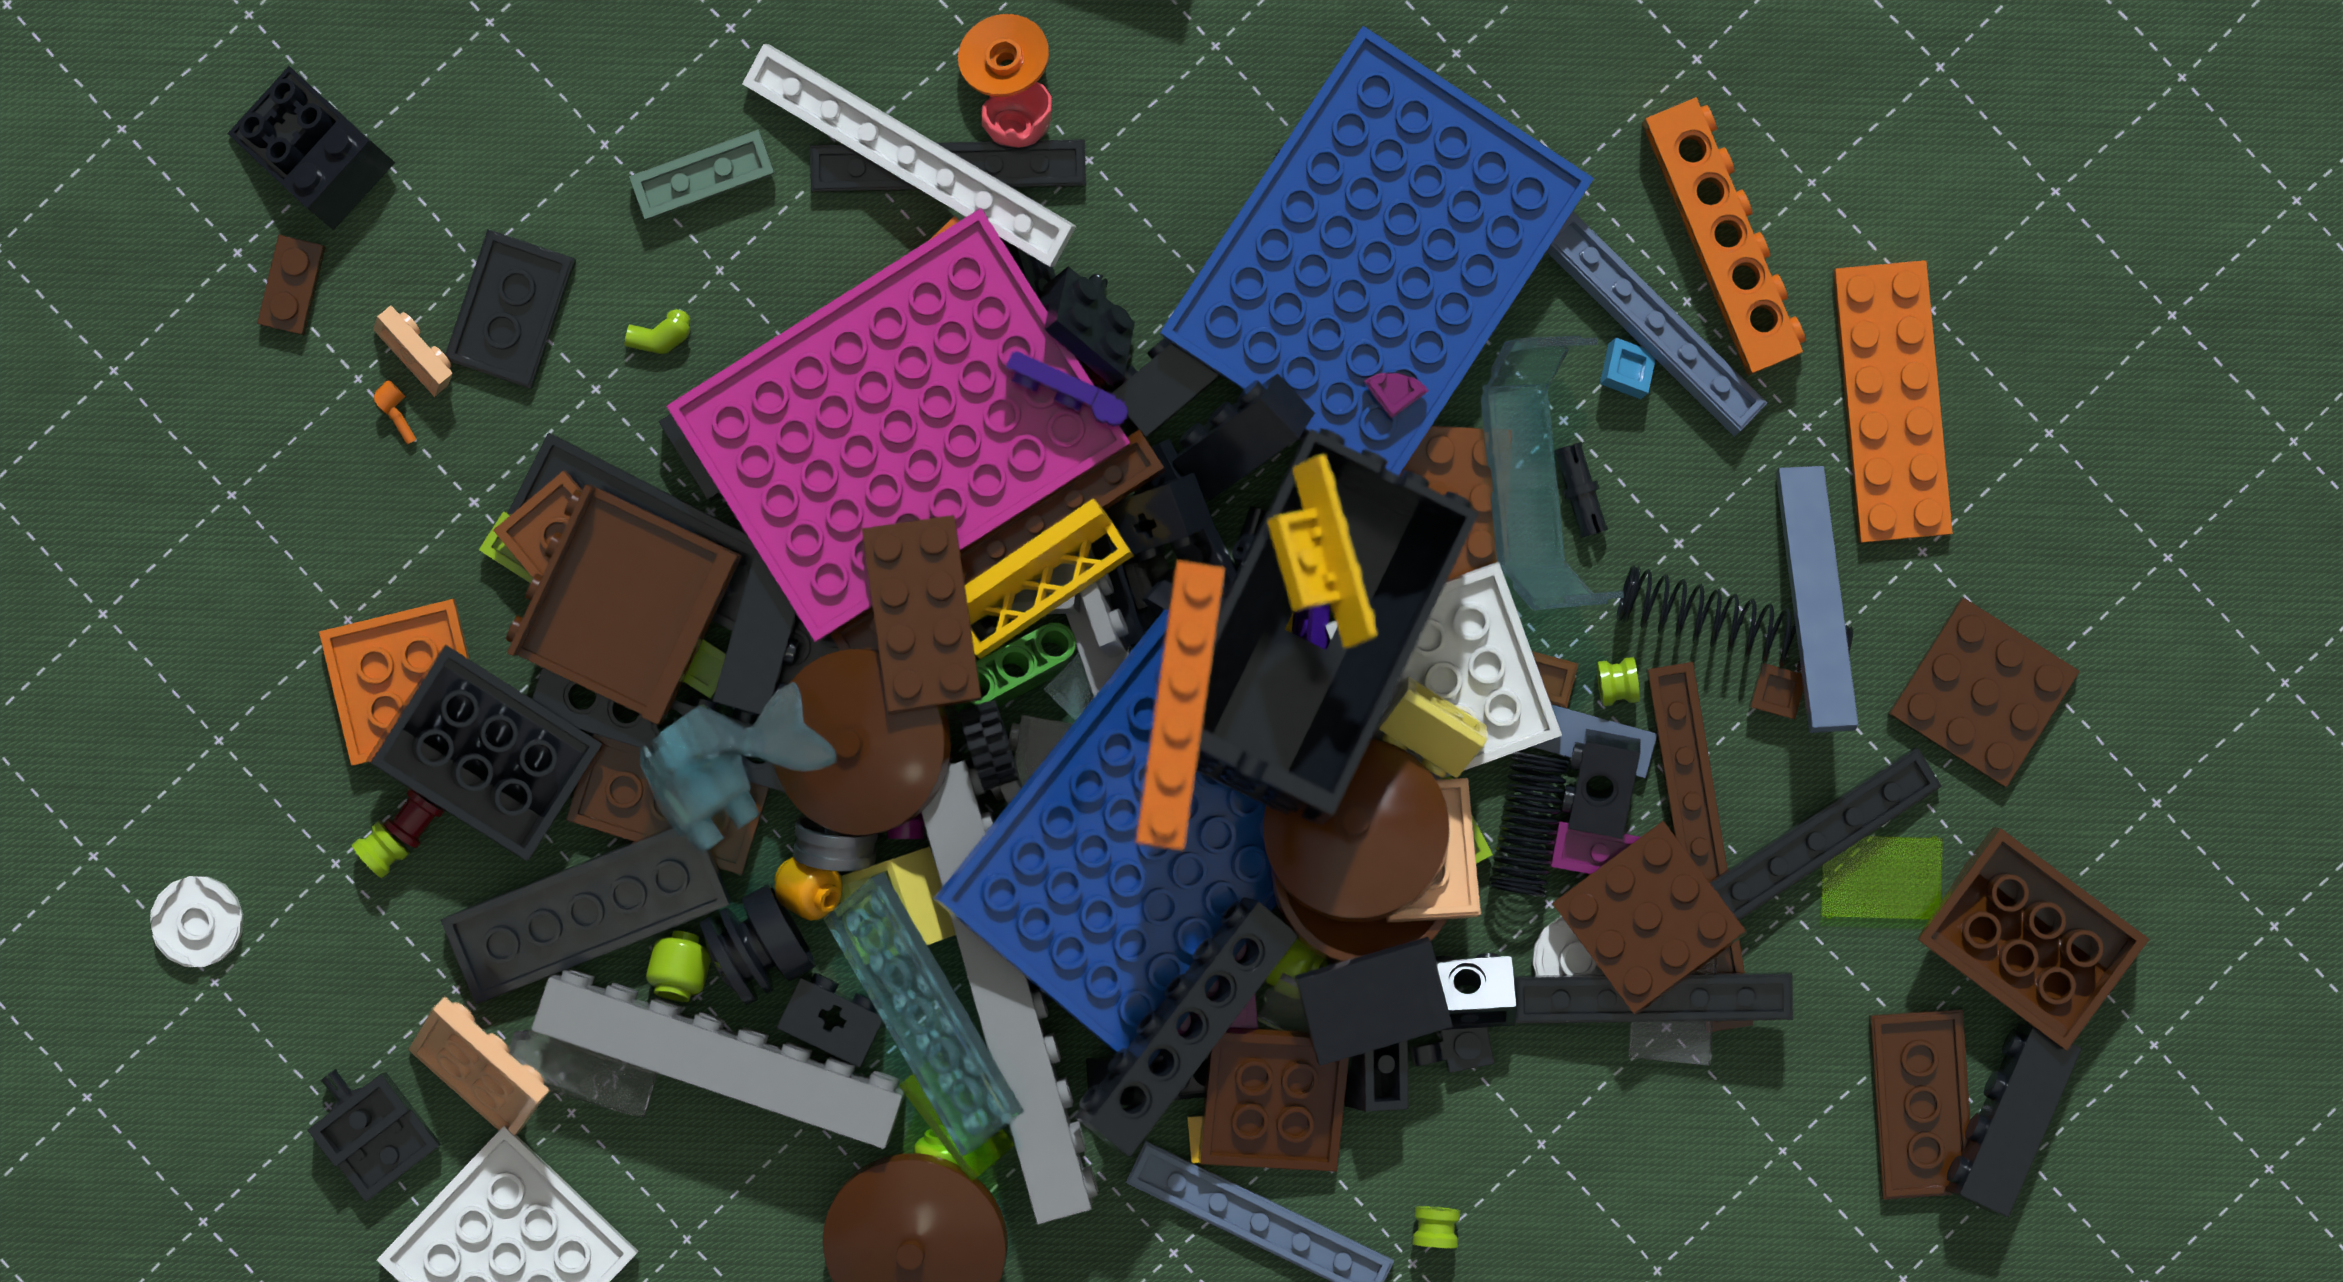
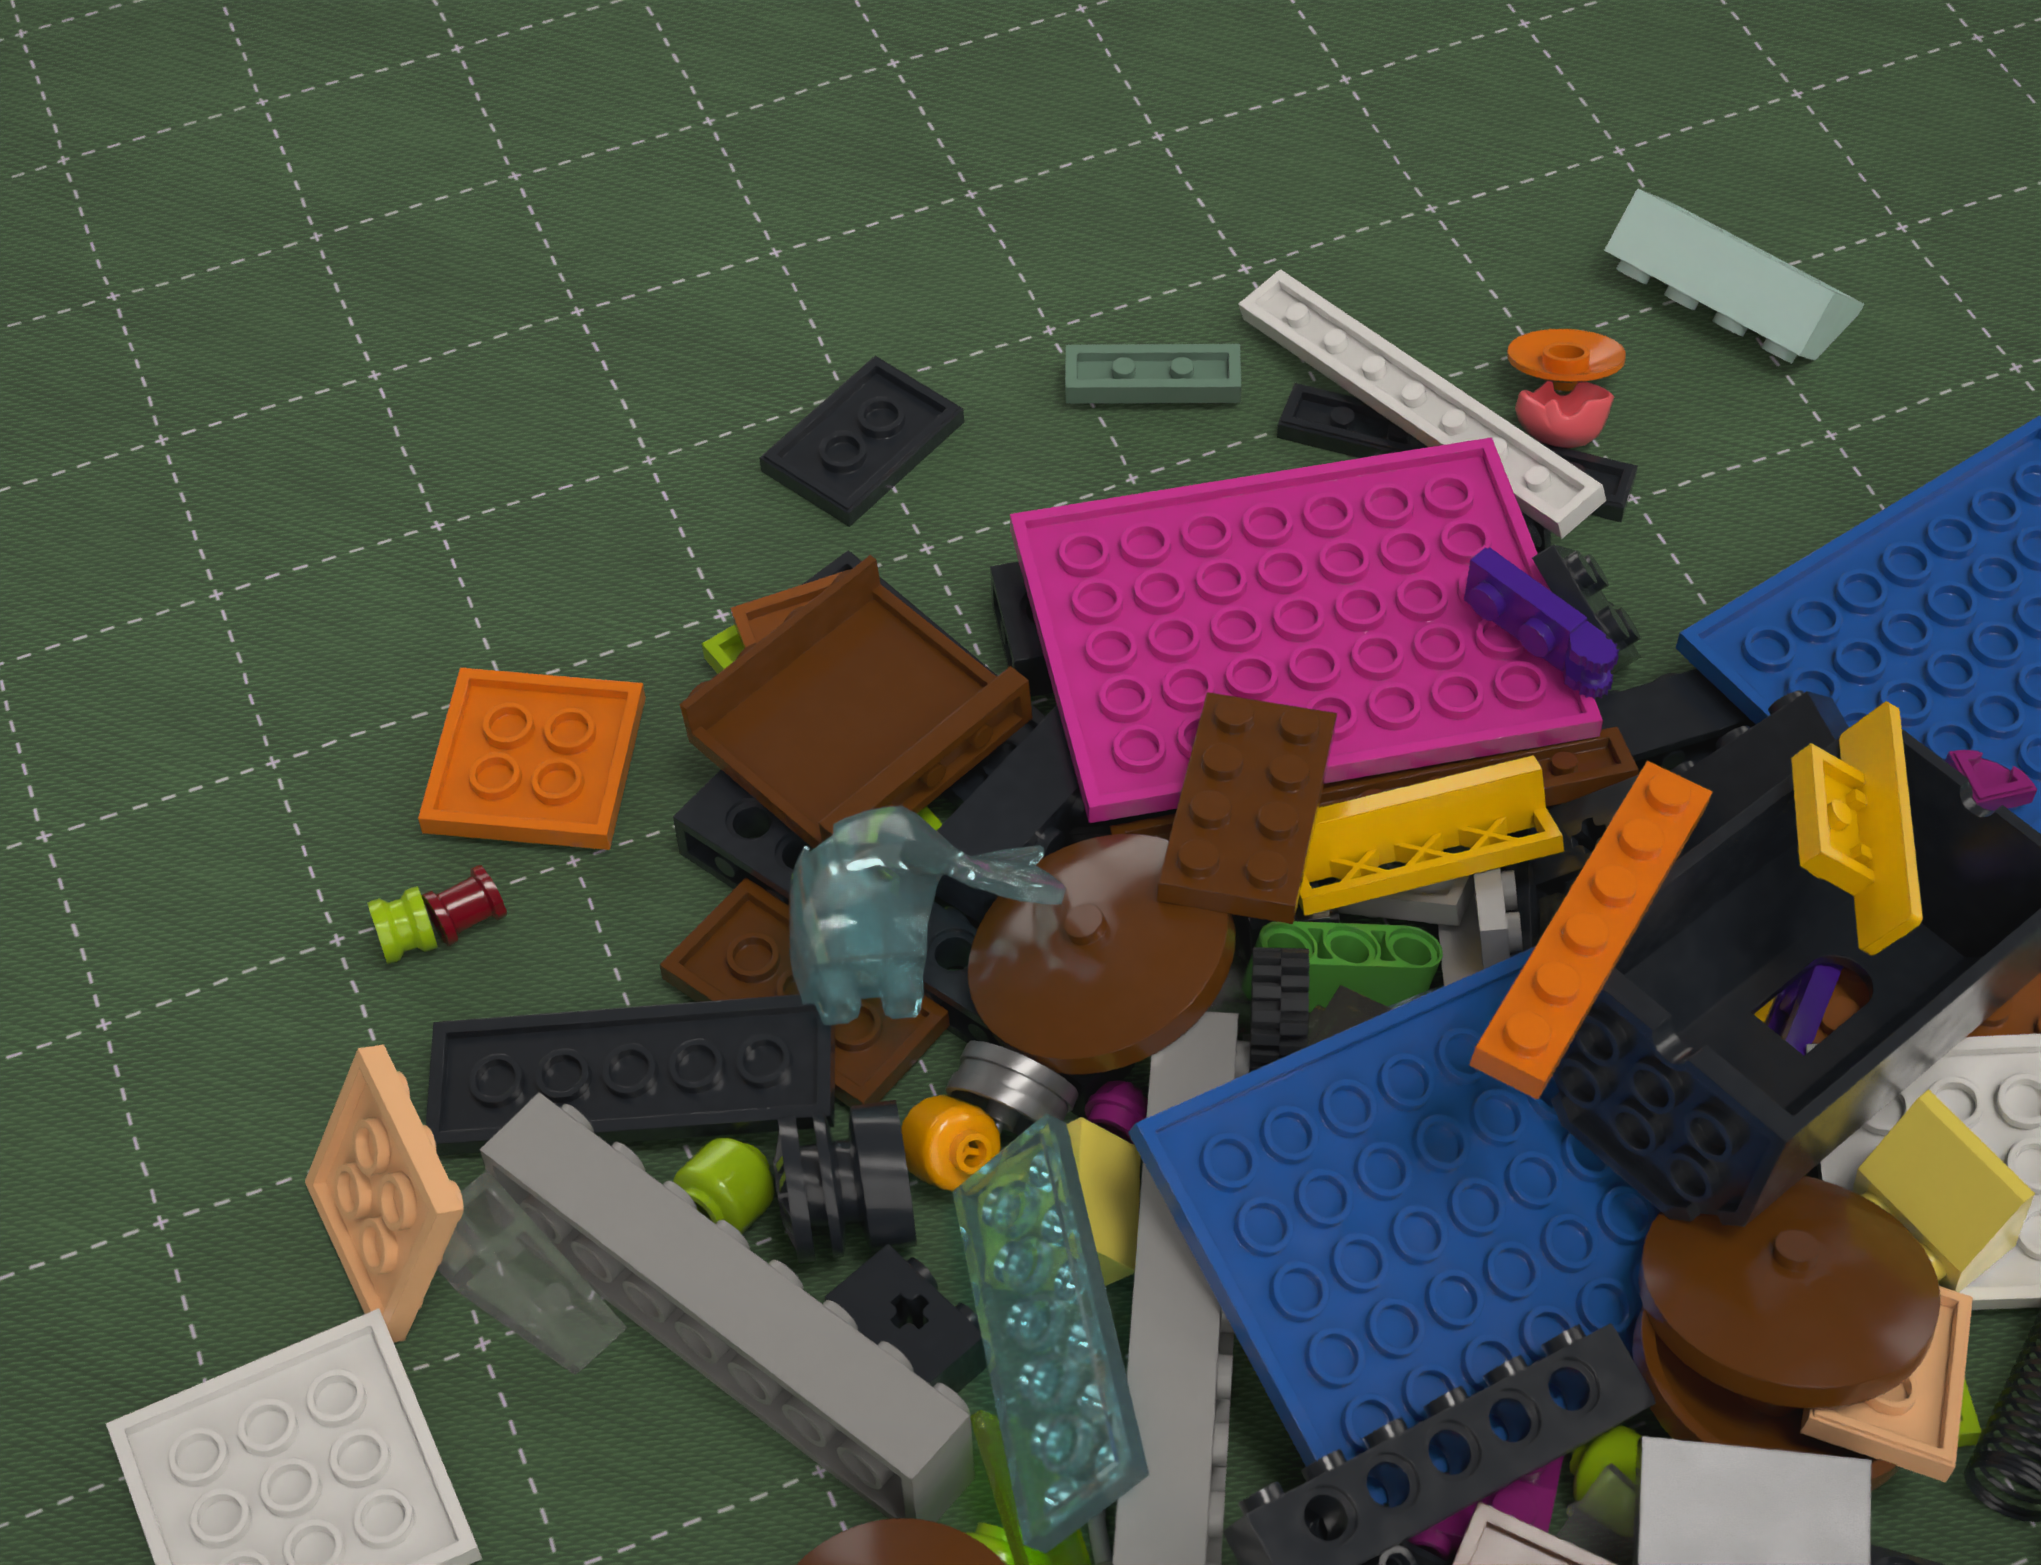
camera: 25 degrees right, 35 degrees down
white tile [150,876,243,967] -> none
black slope [228,66,395,230] -> none
reddish brown plate [257,235,326,336] -> none
black plate [307,1069,441,1202] -> none
black slope [366,645,602,861] -> none
light nougat plate [373,306,453,397] -> none
orange hand [374,380,417,445] -> none
lime arm [624,309,691,354] -> none

